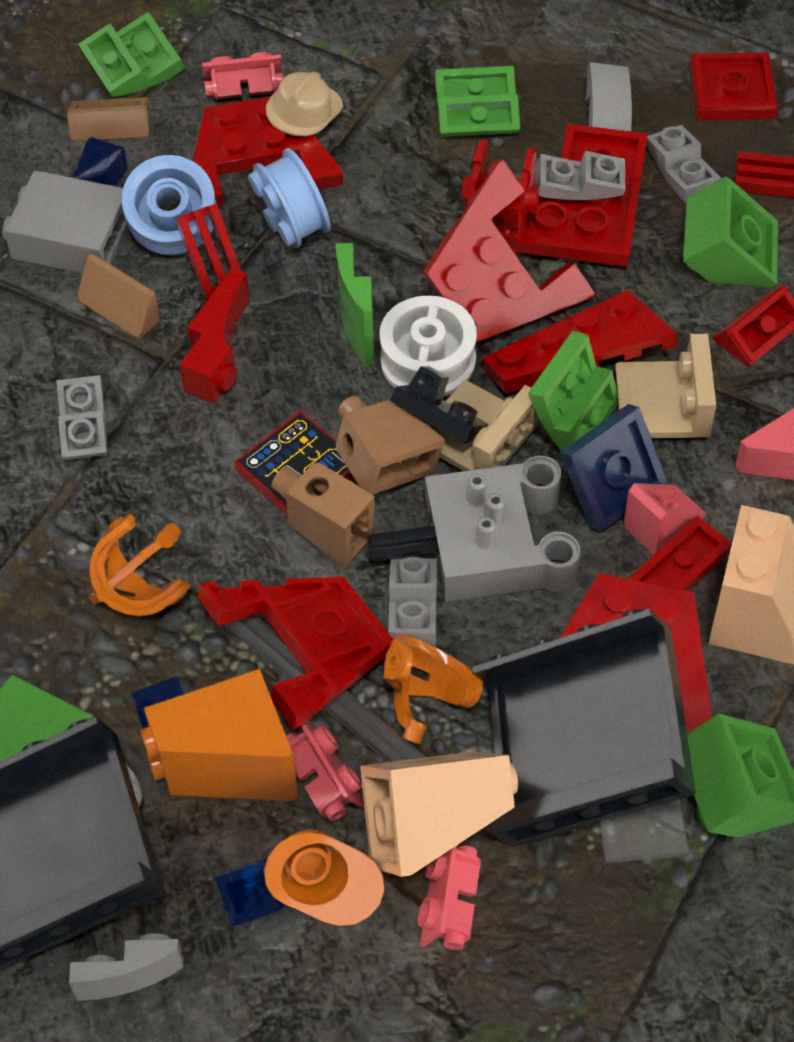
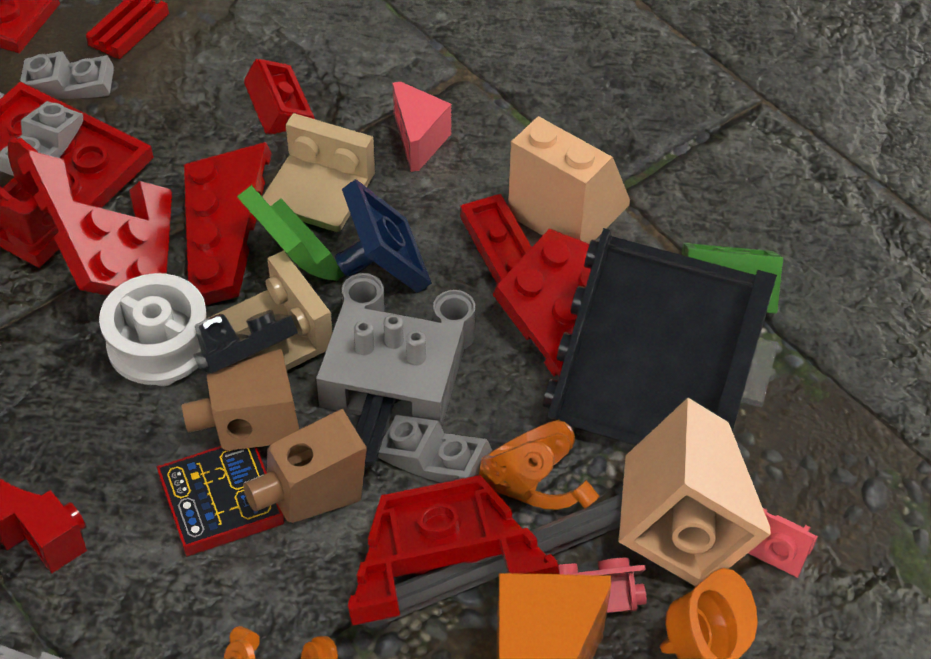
camera: 70 degrees left, 5 degrees down
bright green slope [336,243,374,366] -> none
coral slope [623,483,707,555] -> none
bright green slope [683,176,778,288] -> none

